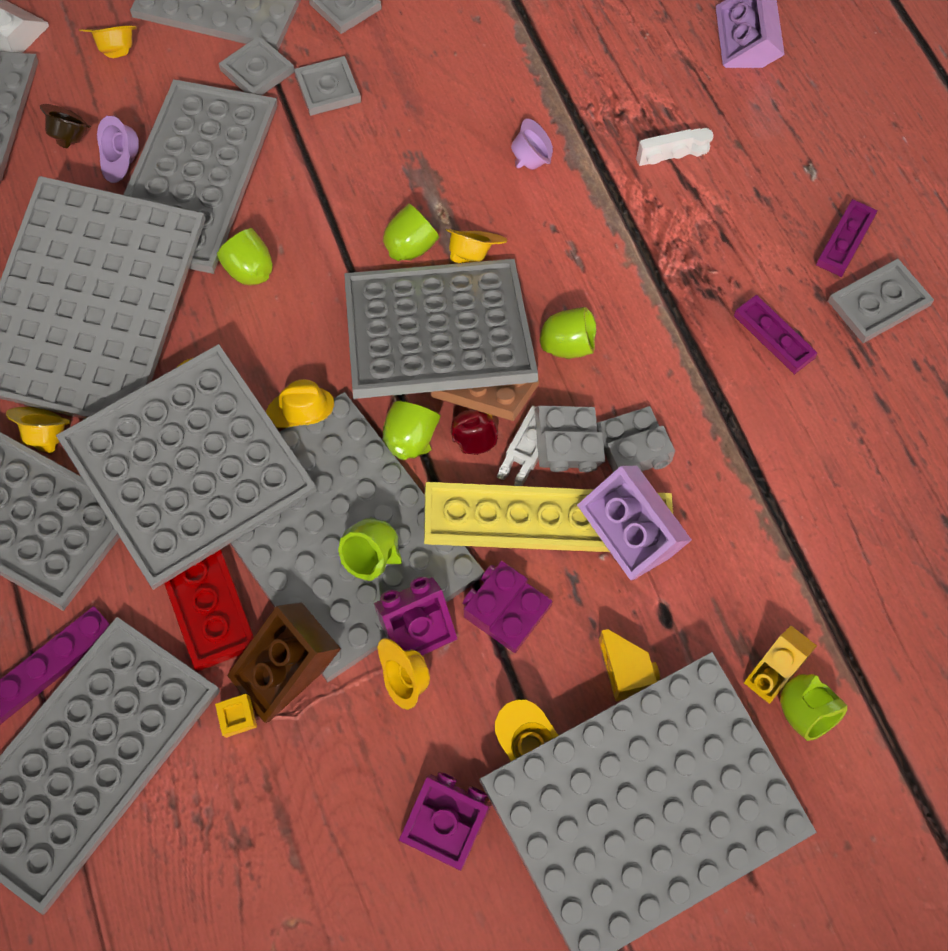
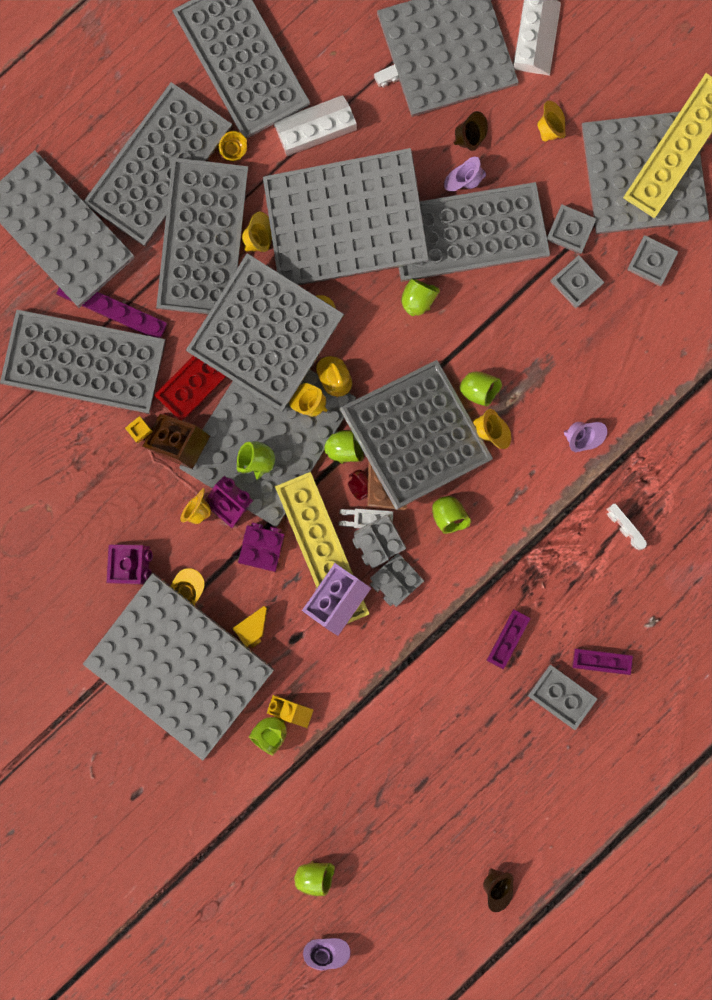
camera: 70 degrees right, 20 degrees up
none -> yellow piece [289,383,328,417]

